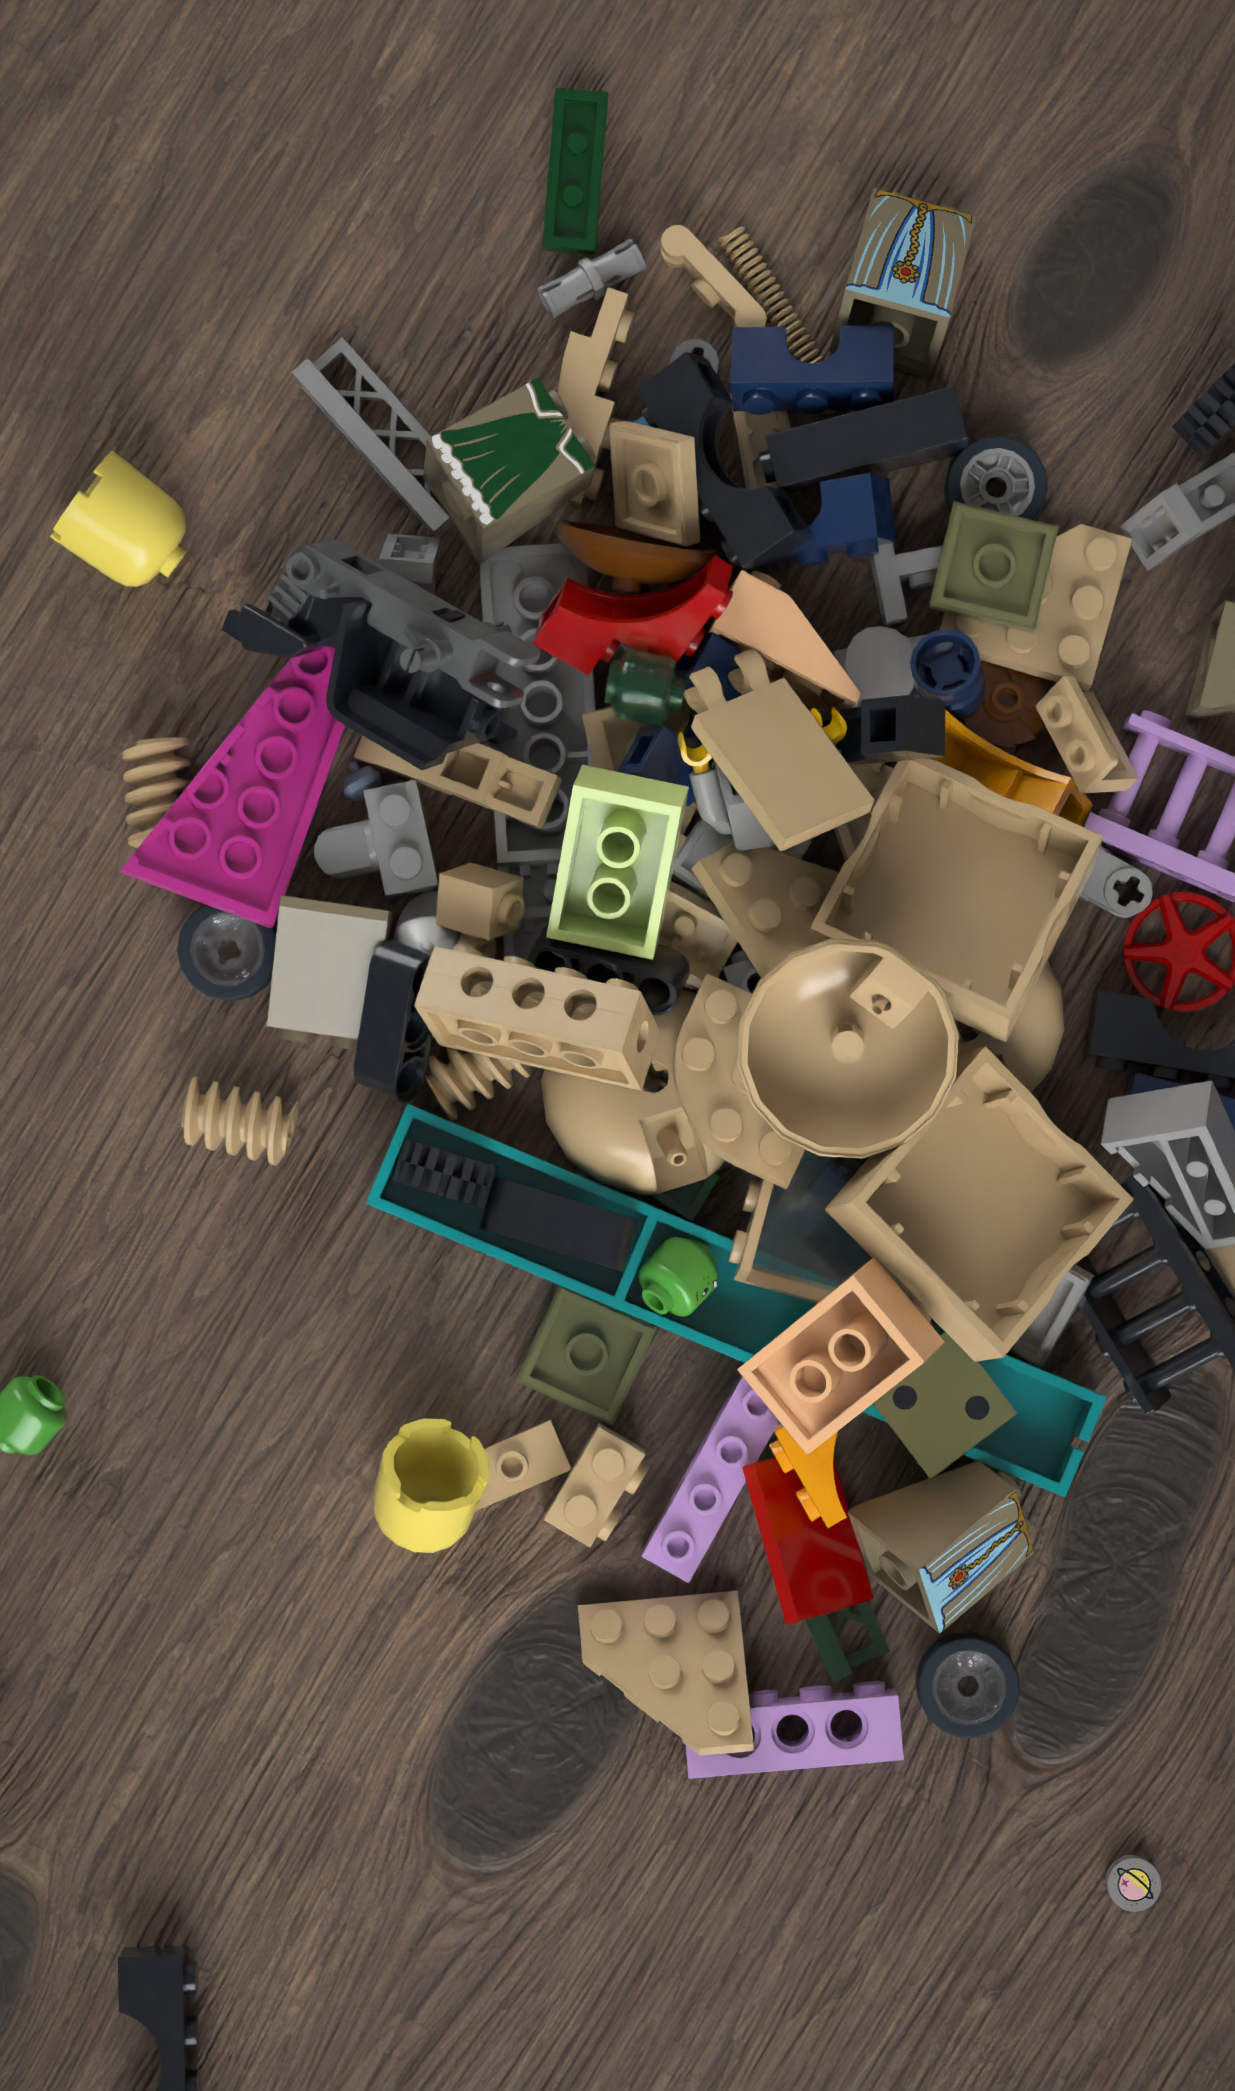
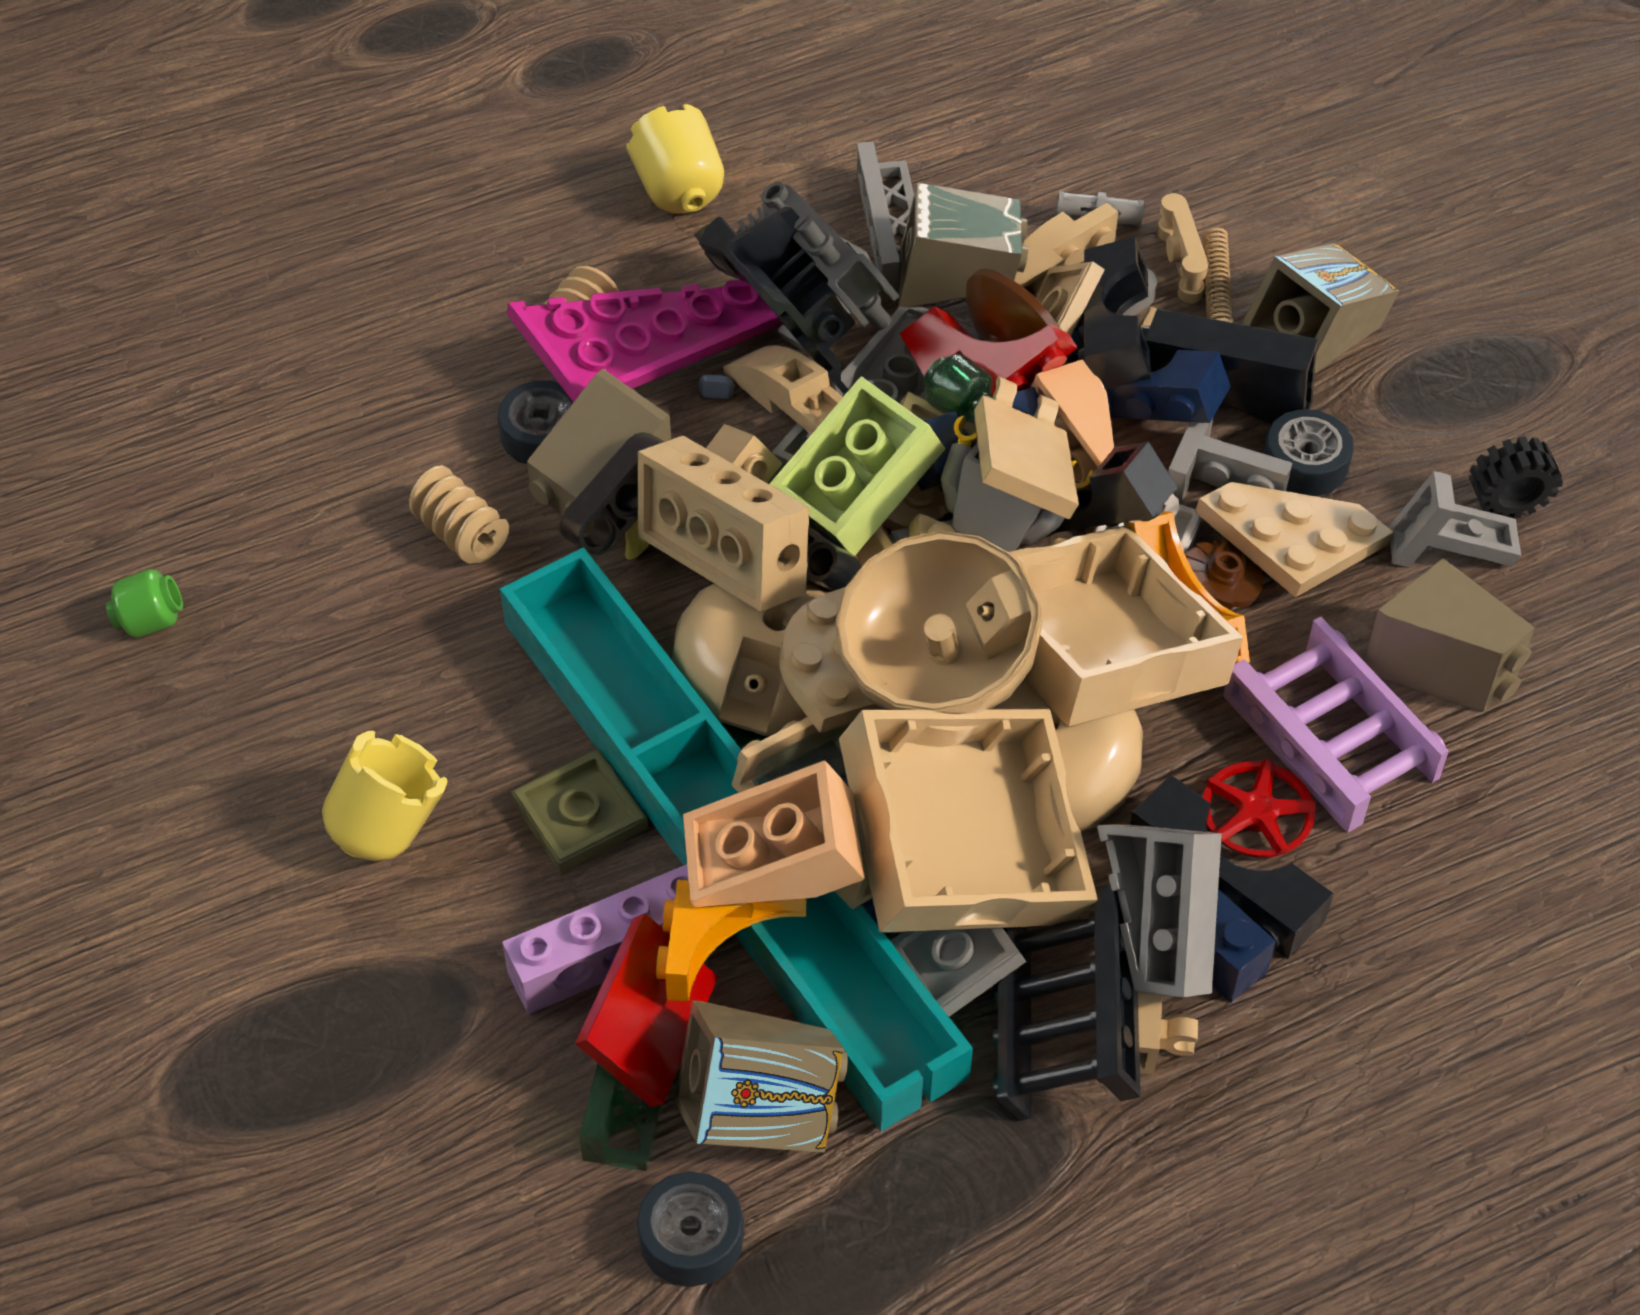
camera: 30 degrees right, 35 degrees down
light grey brick [314,779,439,899] -> none
black tyre [392,1139,498,1208] -> none
tan piece [425,1047,532,1121] -> none
tan plate [476,1419,572,1511] -> none
black beam [479,1177,640,1272] -> none
dark green plate [542,88,609,255] -> none
tan brick [544,1423,649,1547] -> none
tan plate [578,1591,754,1756] -> none
bright green head [638,1237,718,1317] -> none
lavender brick [686,1681,904,1779] -> none
dark blue arch [731,325,894,415] -> none
olive tile [873,1330,1017,1479] -> none
dark blue wheel [910,629,987,720] -> none
olive tile [928,501,1059,633] -> none
tan bracket [1035,676,1139,793] -> none
light grey piece [1079,846,1153,918] -> none

